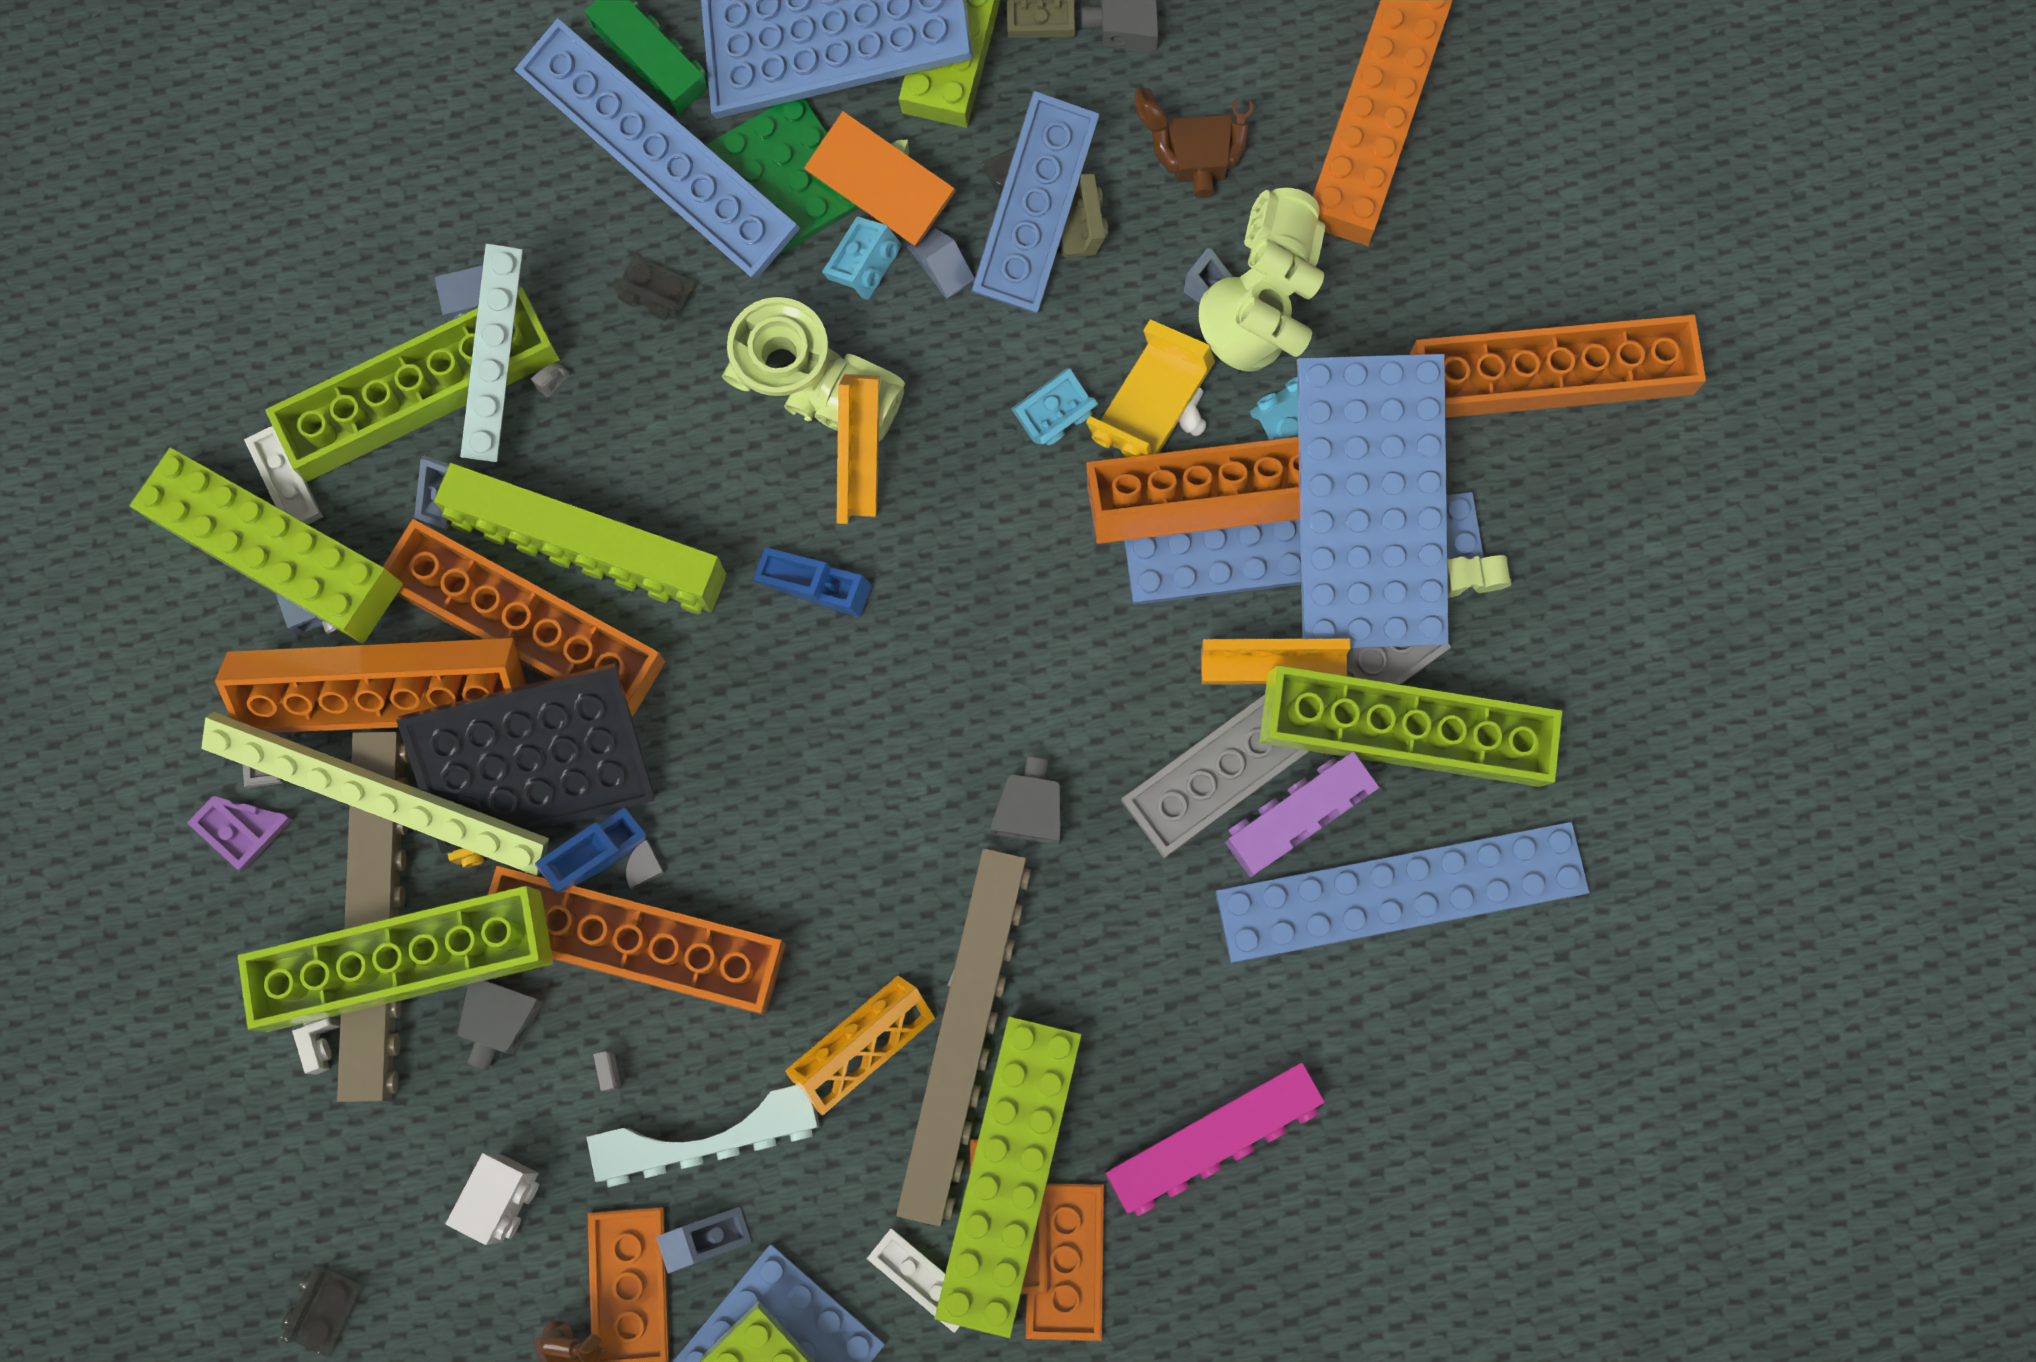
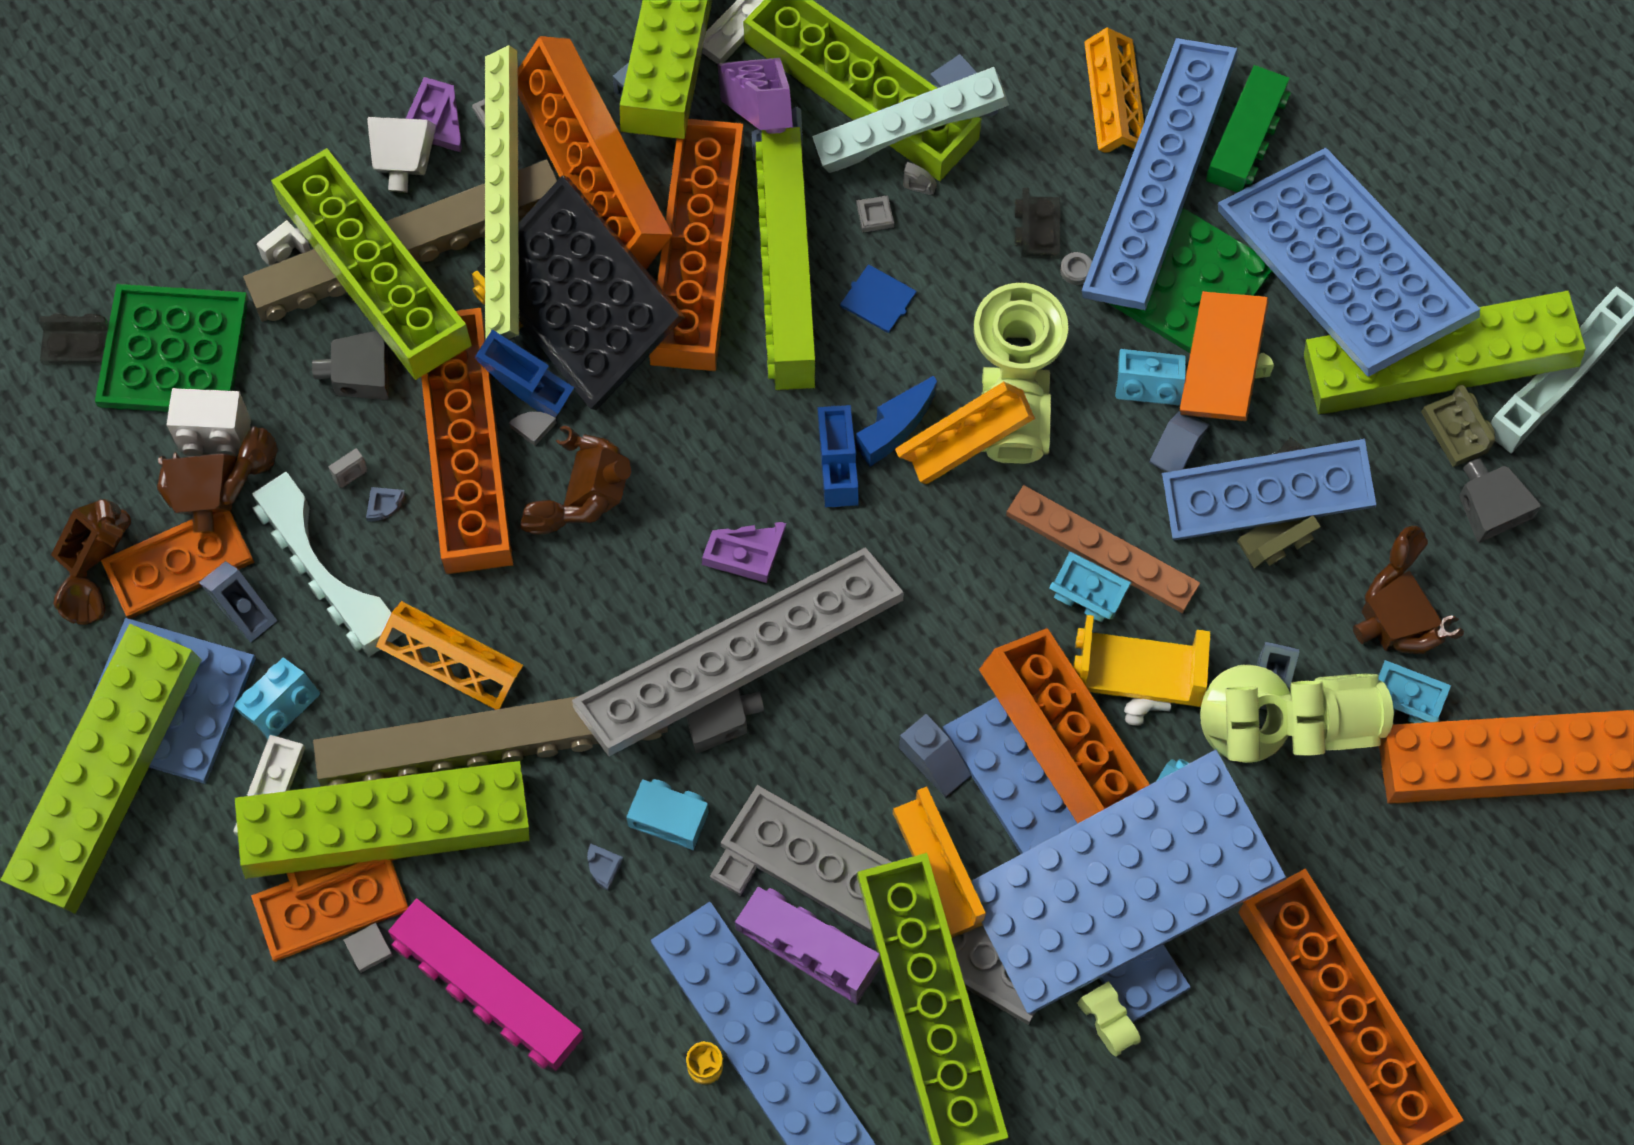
camera: 65 degrees right, 10 degrees down
none -> green plate [95,284,249,412]
none -> reddish brown torso [157,426,278,533]
none -> medium azure bracket [234,657,320,739]
none -> light grey tile [344,923,393,973]
none -> sand blue tile [366,487,406,522]
none -> white torso [368,117,436,193]
none -> reddish brown torso [520,426,631,534]
none -> light grey plate [572,547,904,756]
none -> sand blue tile [587,844,623,891]
none -> medium azure brick [626,779,709,850]
none -> yellow wheel [686,1041,723,1085]
none -> medium lavender wing [702,522,786,583]
none -> light grey tile [710,849,757,896]
none -> medium lavender wedge [717,58,793,134]
none -> blue piece [840,264,917,333]
none -> light grey tile [856,195,894,232]
none -> blue slope [856,376,937,467]
none -> sand blue slope [899,714,971,798]
none -> nougat plate [1006,485,1200,614]
none -> light grey tile [1060,252,1092,285]
none -> light orange fence [1084,27,1144,153]
none -> medium azure bracket [1379,660,1451,723]

